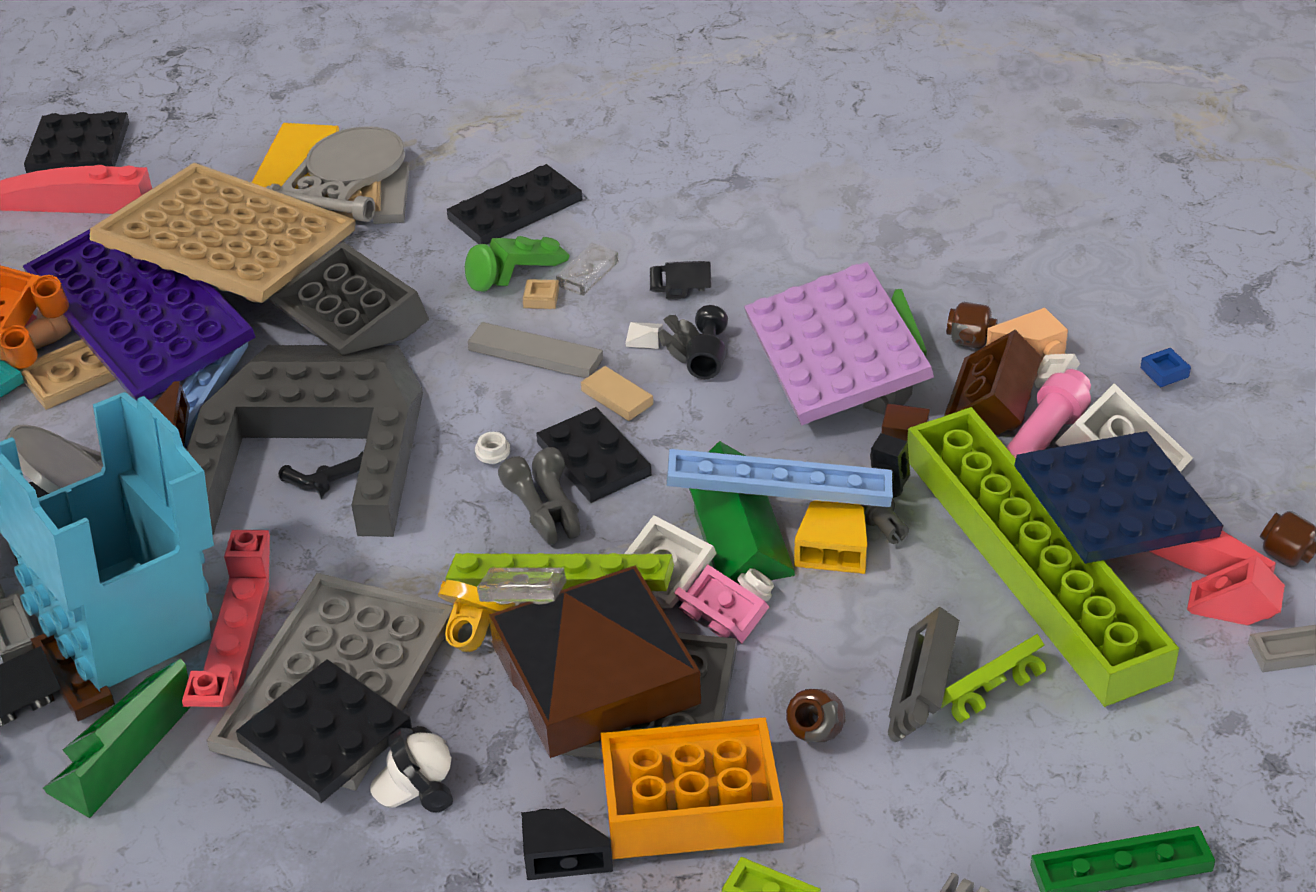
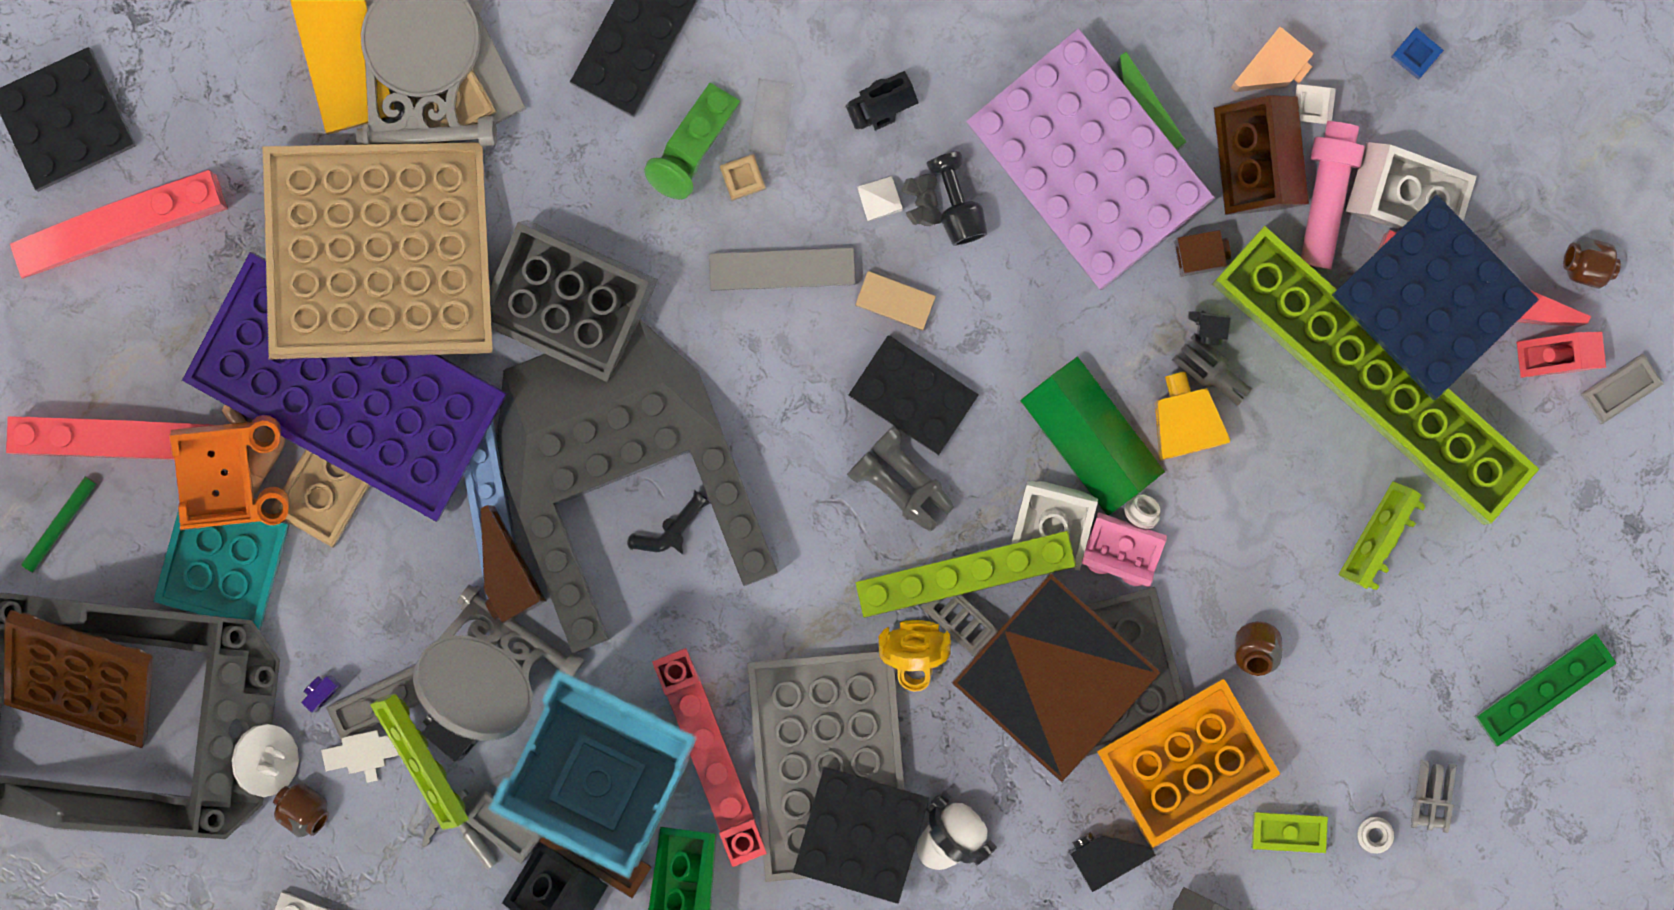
camera: 25 degrees left, 45 degrees up
white plate [475,432,510,464] -> none
clear plate [477,568,566,604] -> none
light blue plate [666,449,893,507] -> none
dark grey hinge [888,607,960,742] -> none
reddish brown head [946,302,998,348] -> none

